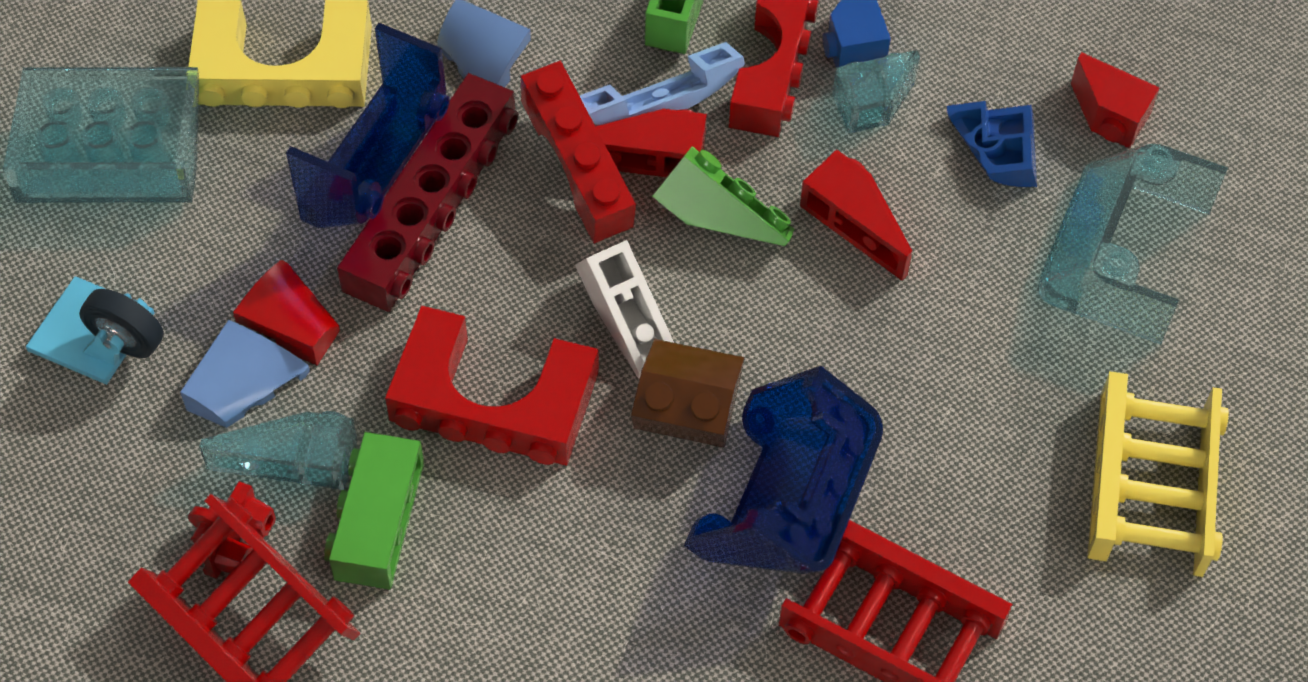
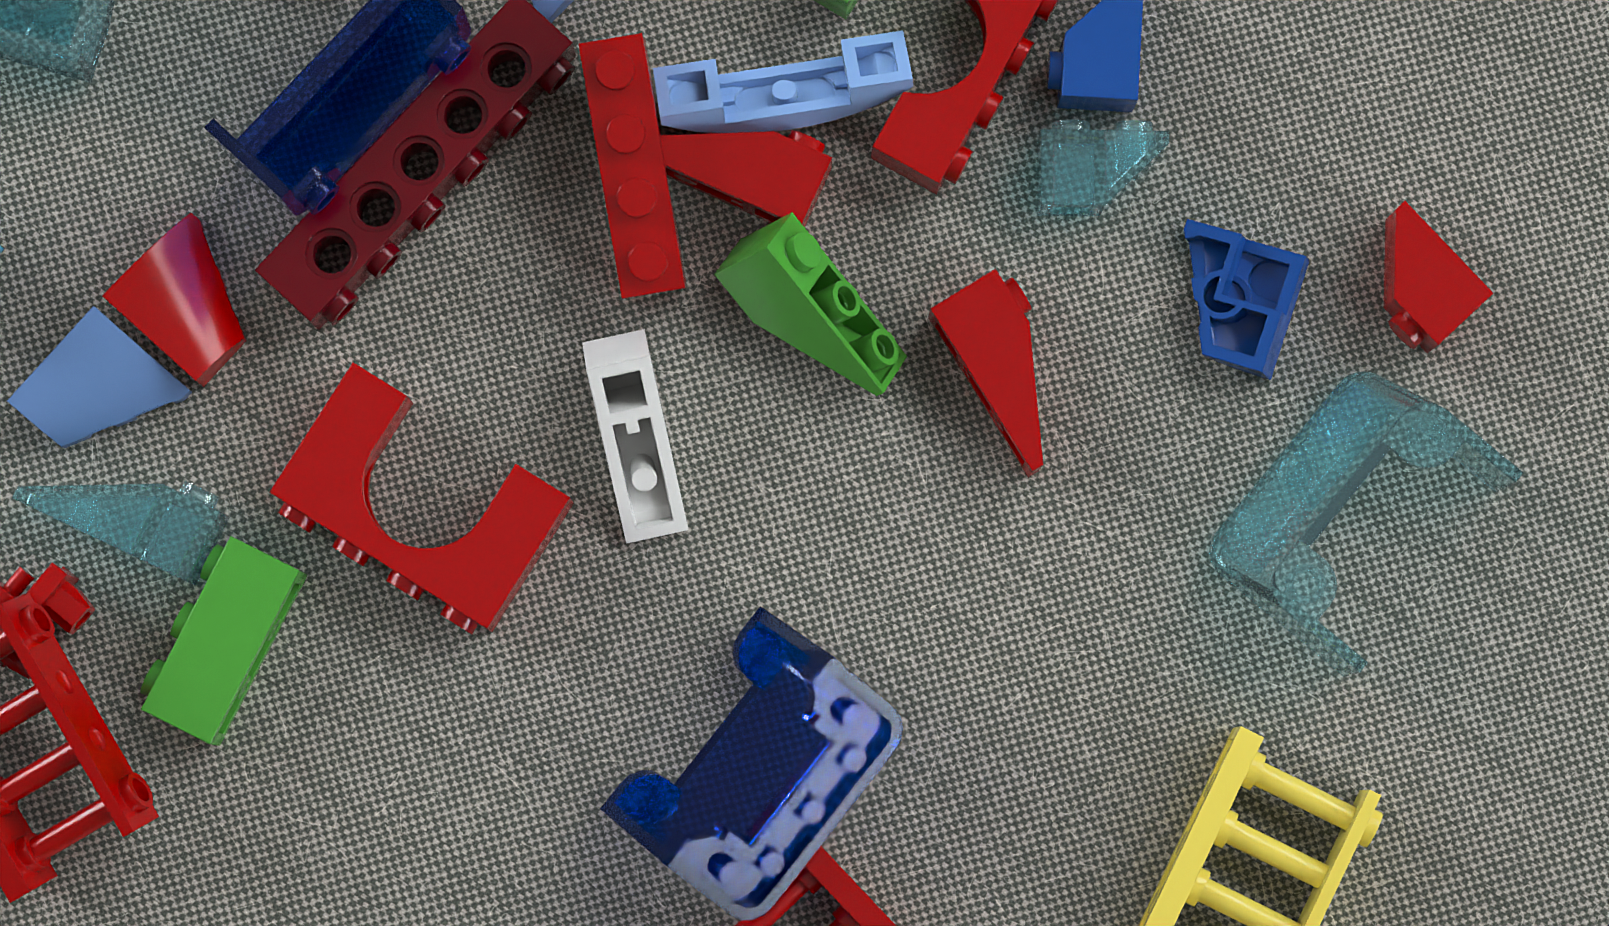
camera: 15 degrees right, 25 degrees up
reddish brown slope [631,339,745,448] -> none

